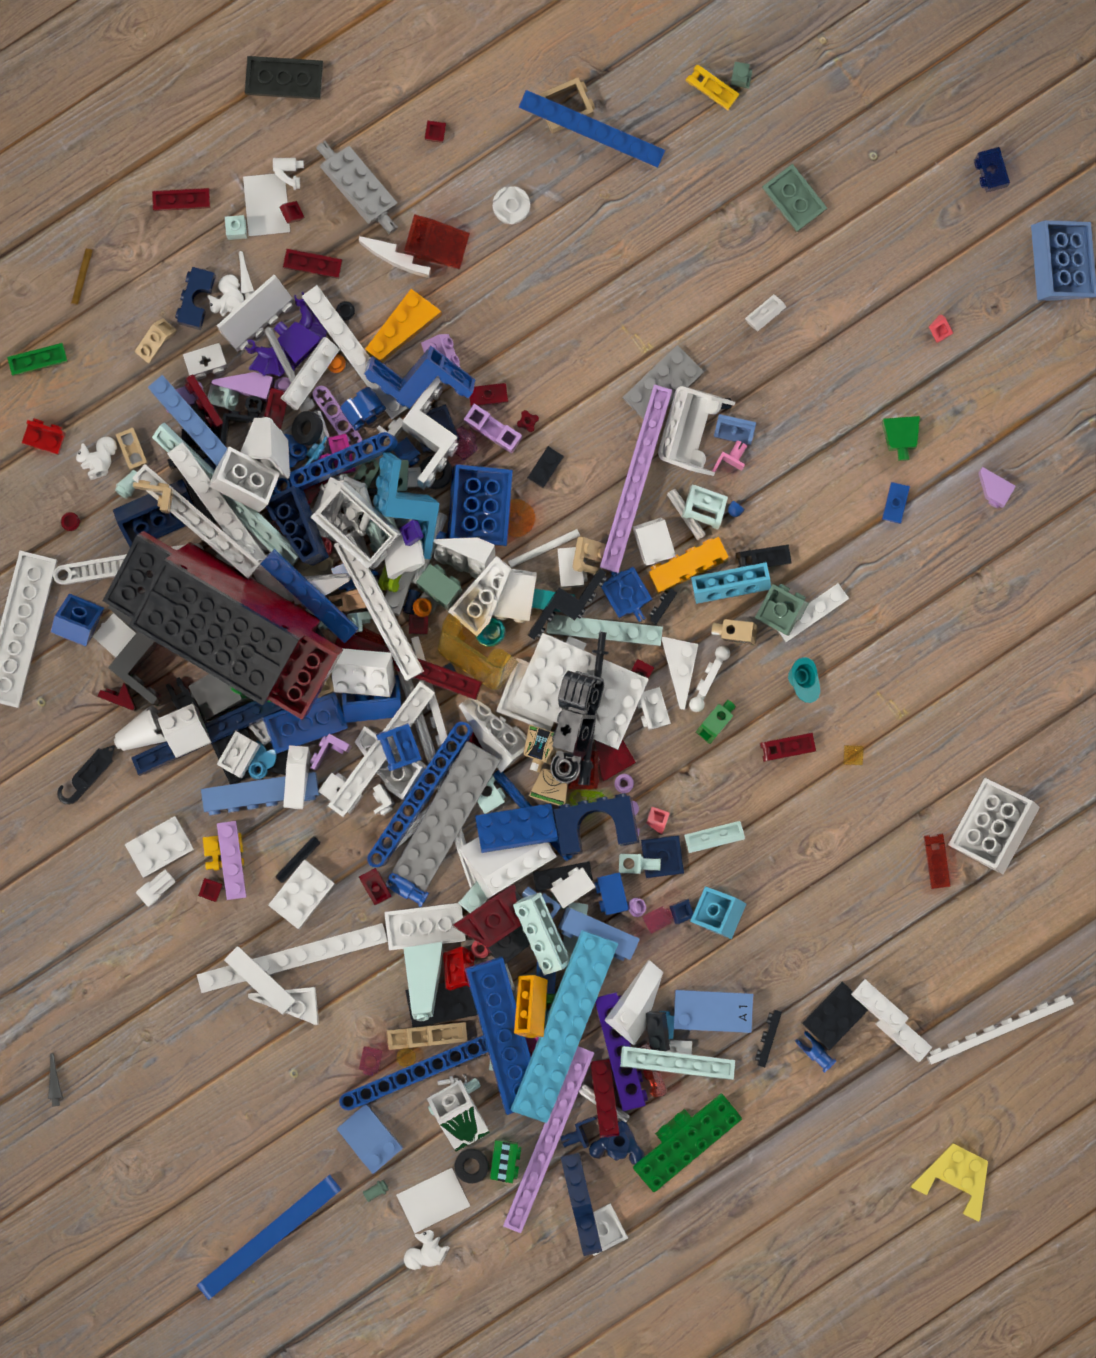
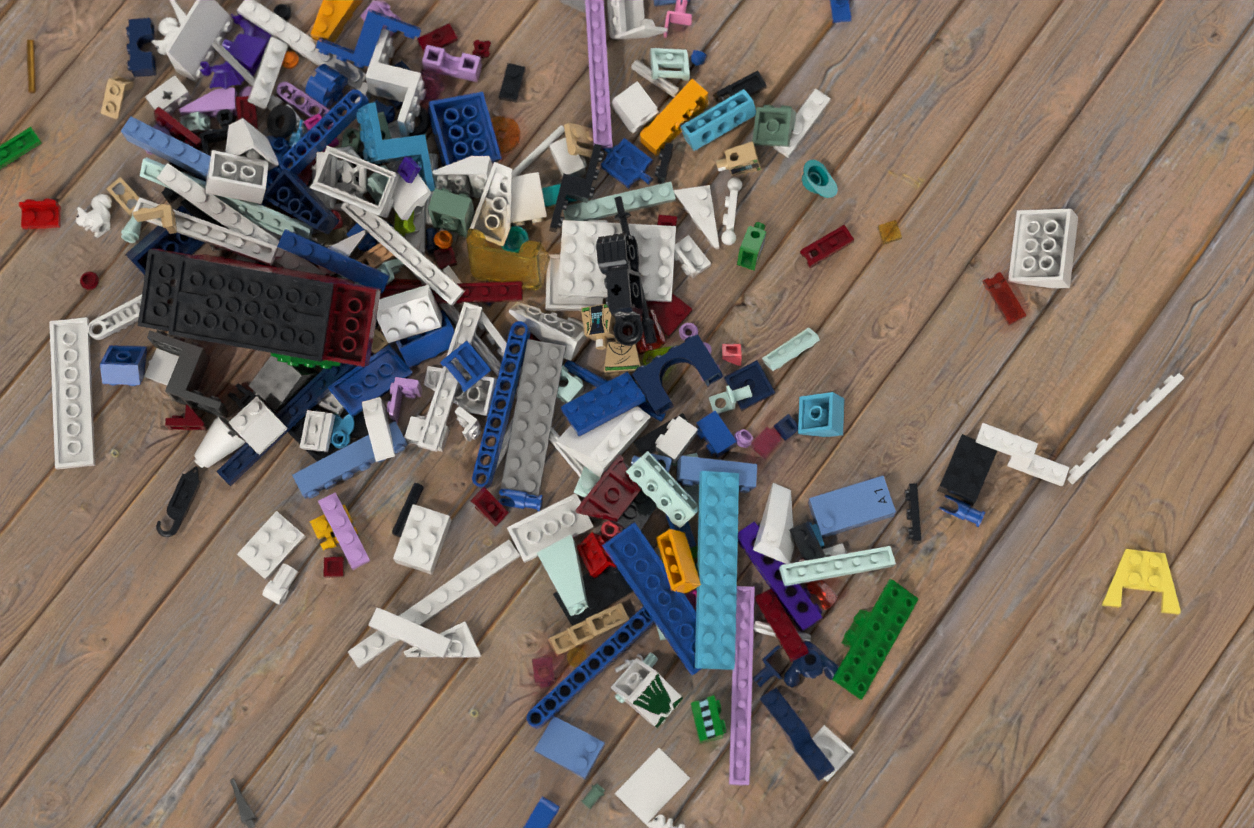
camera: 20 degrees left, 10 degrees down
black tyre [454,1149,489,1184] -> none

